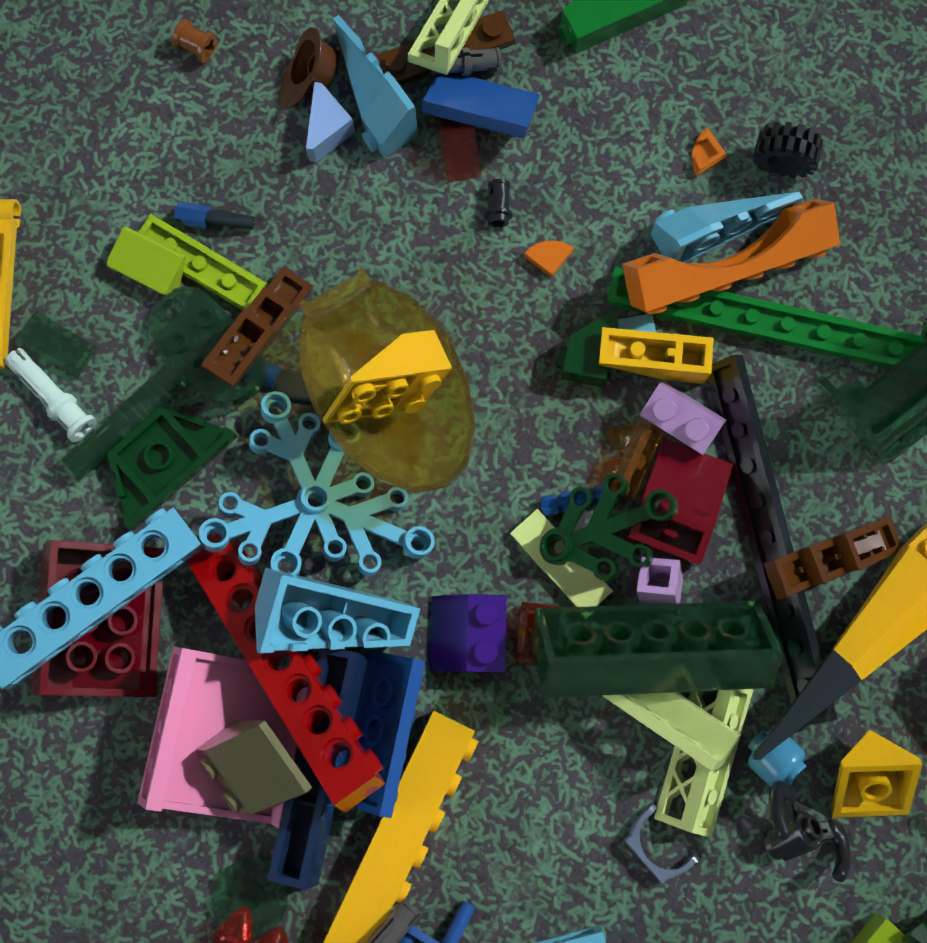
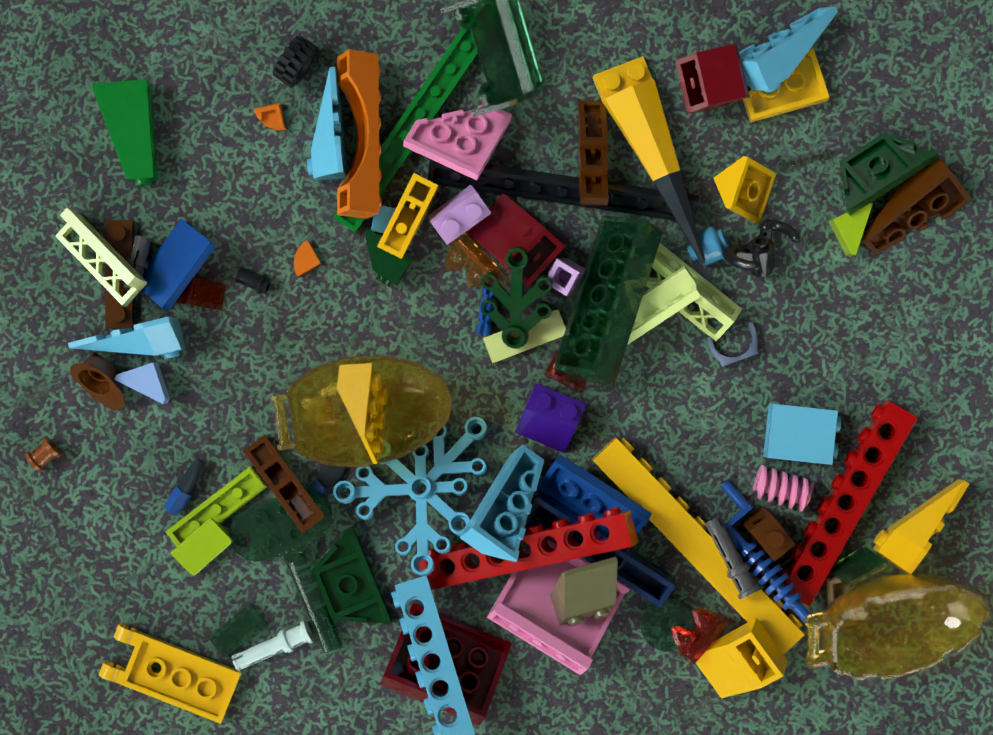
camera: 70 degrees left, 10 degrees up
none -> bright pink plate [403,104,512,180]

